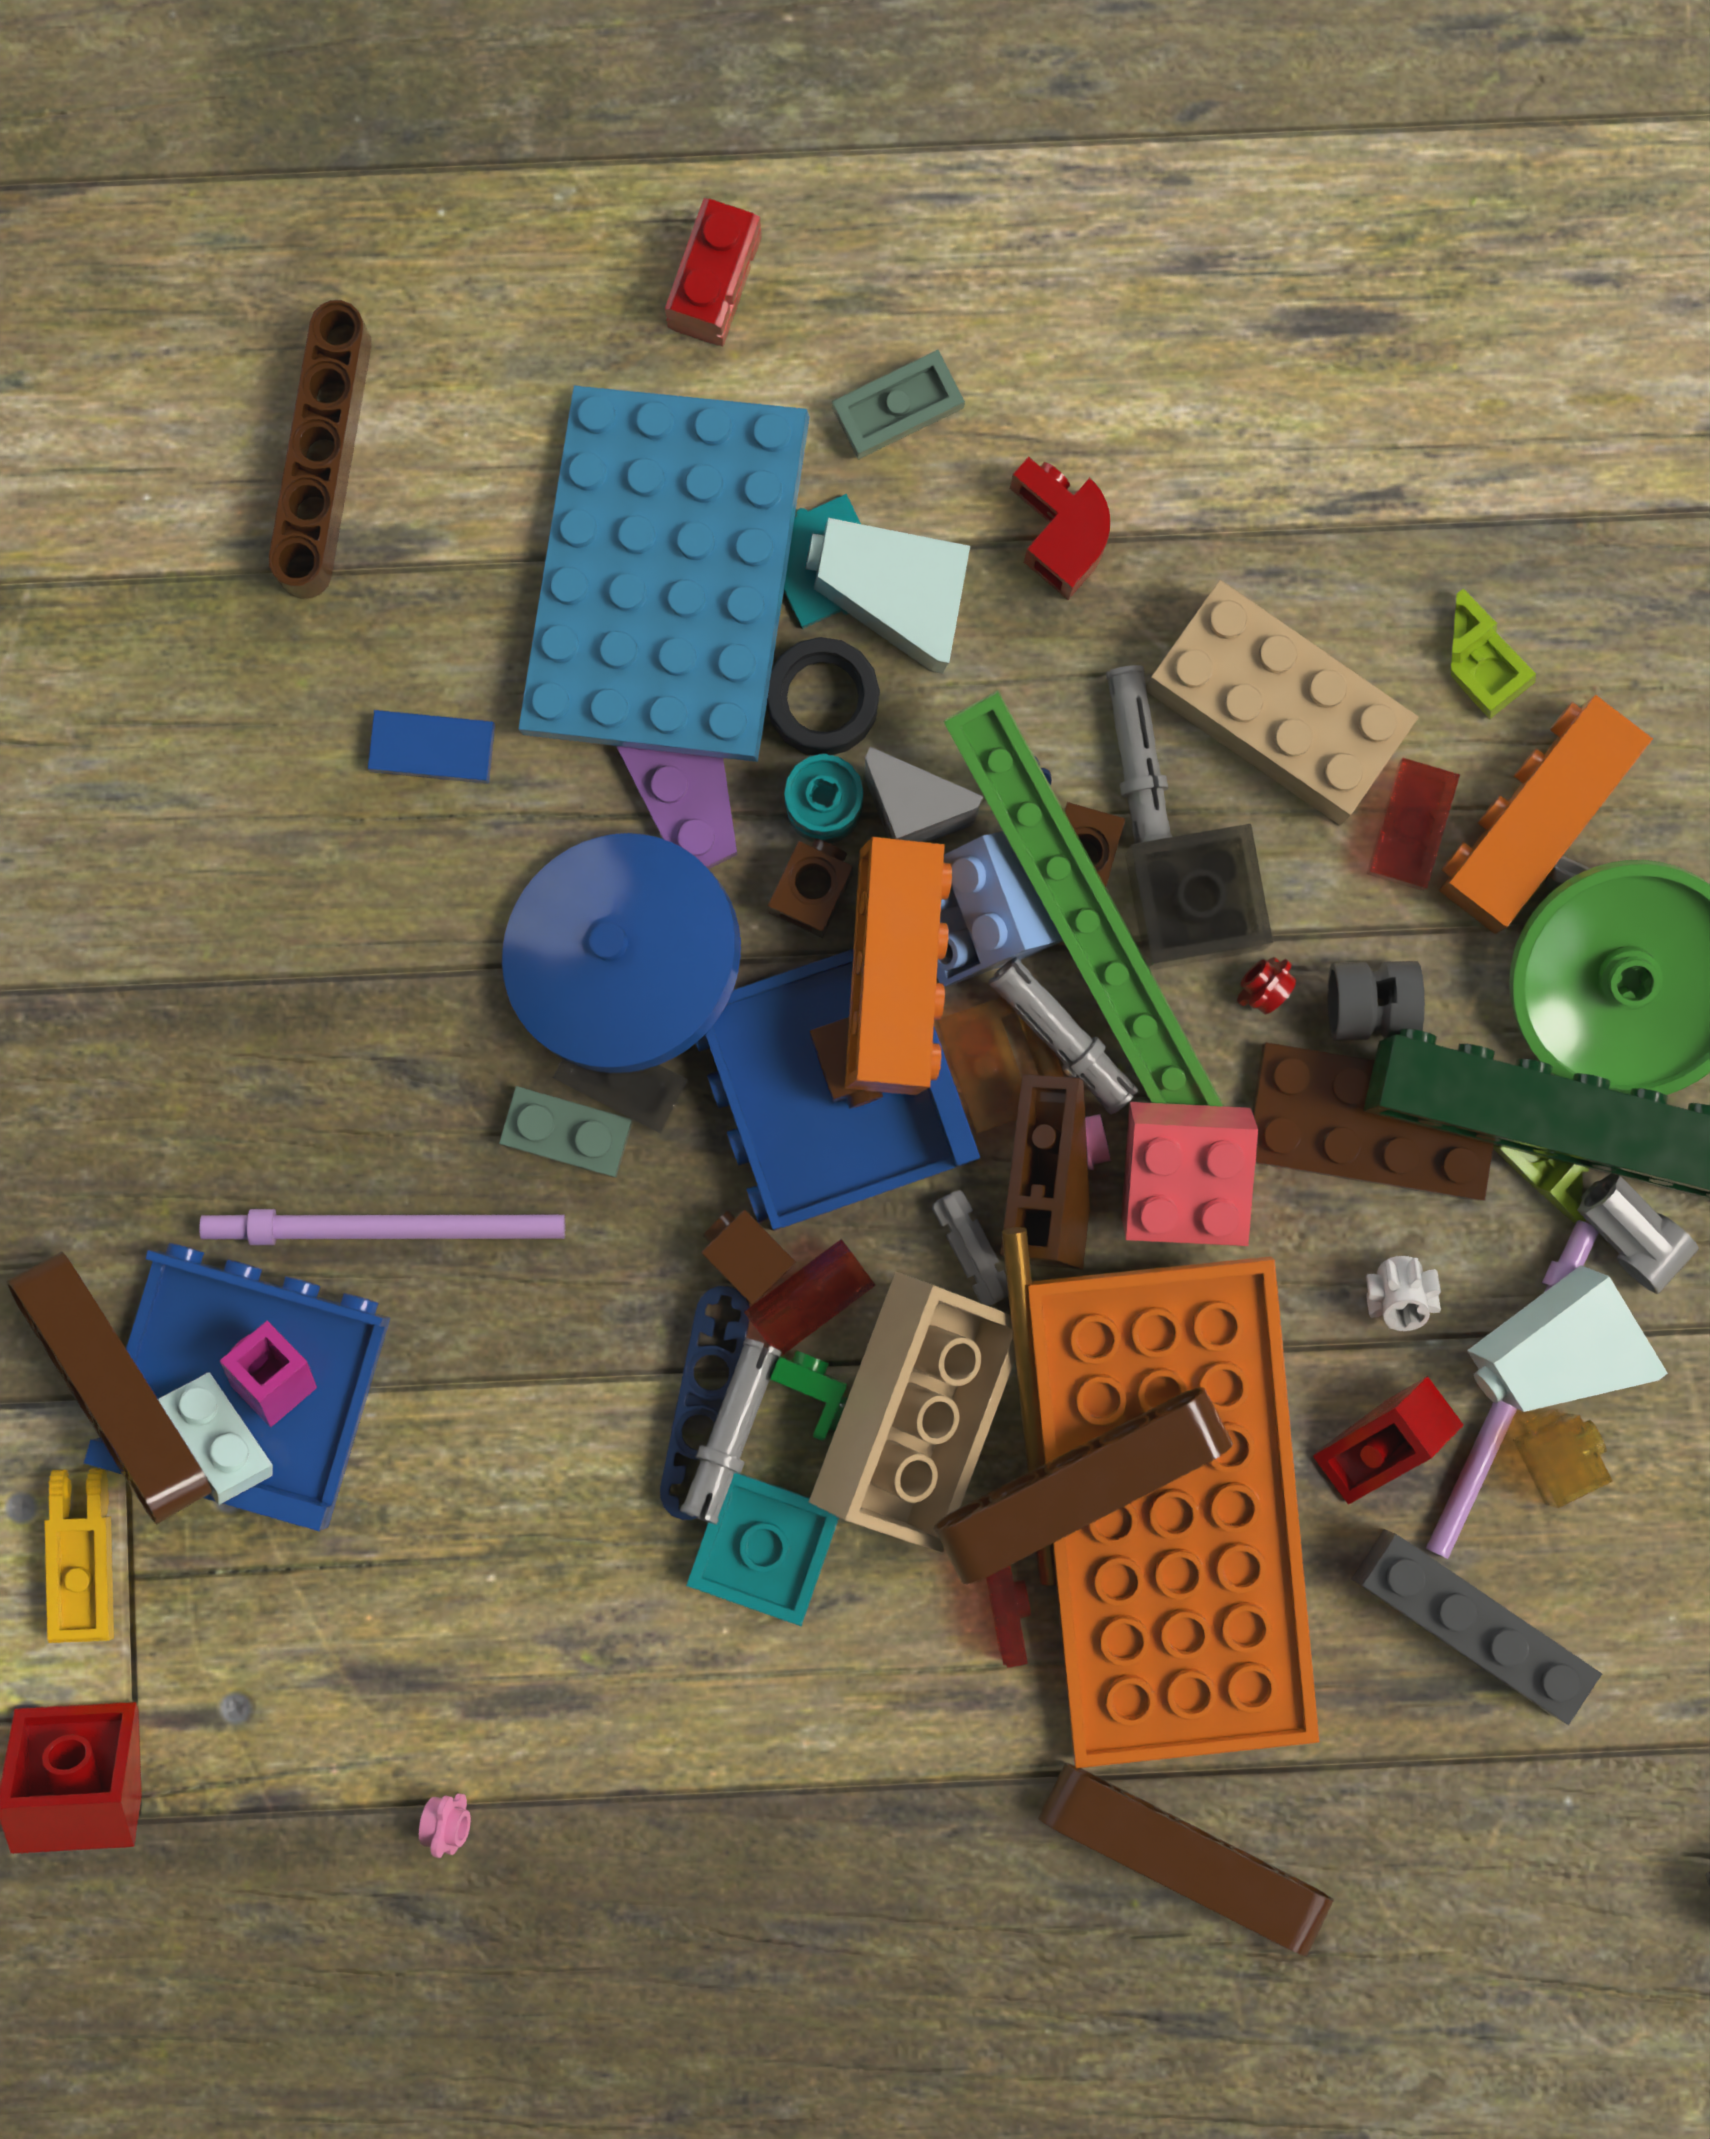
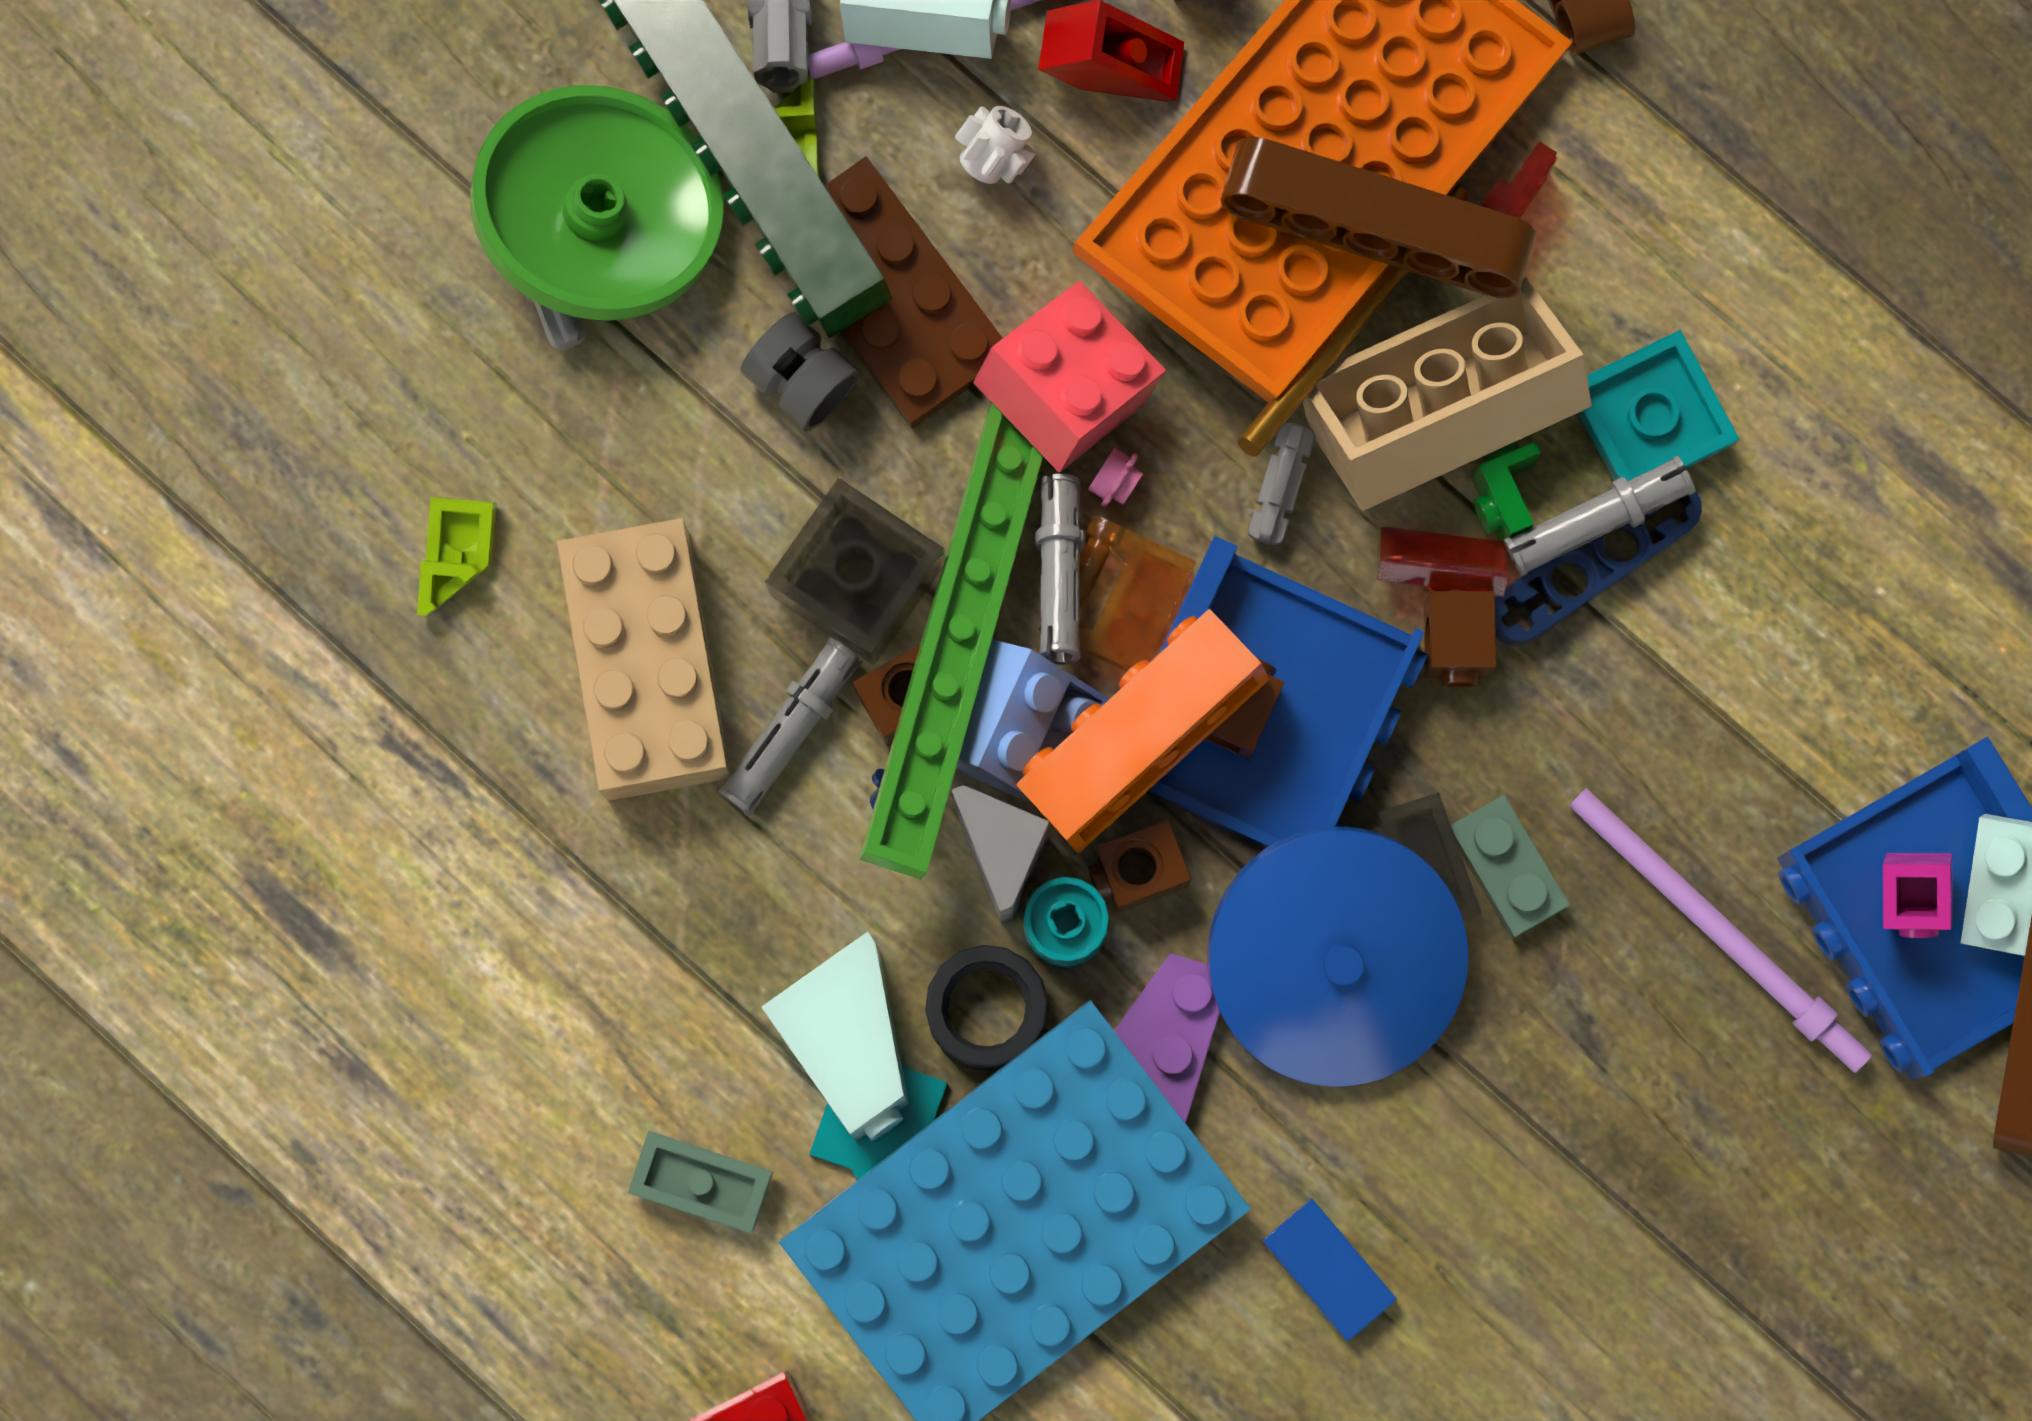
camera: 130 degrees left, 5 degrees down
reddish brown slope [1000,1074,1090,1269] -> none
red brick [1010,456,1110,600] -> none
red plate [1237,957,1296,1015] -> none
clear red plate [1366,758,1460,891] -> none
orange brick [1438,695,1653,934] -> none

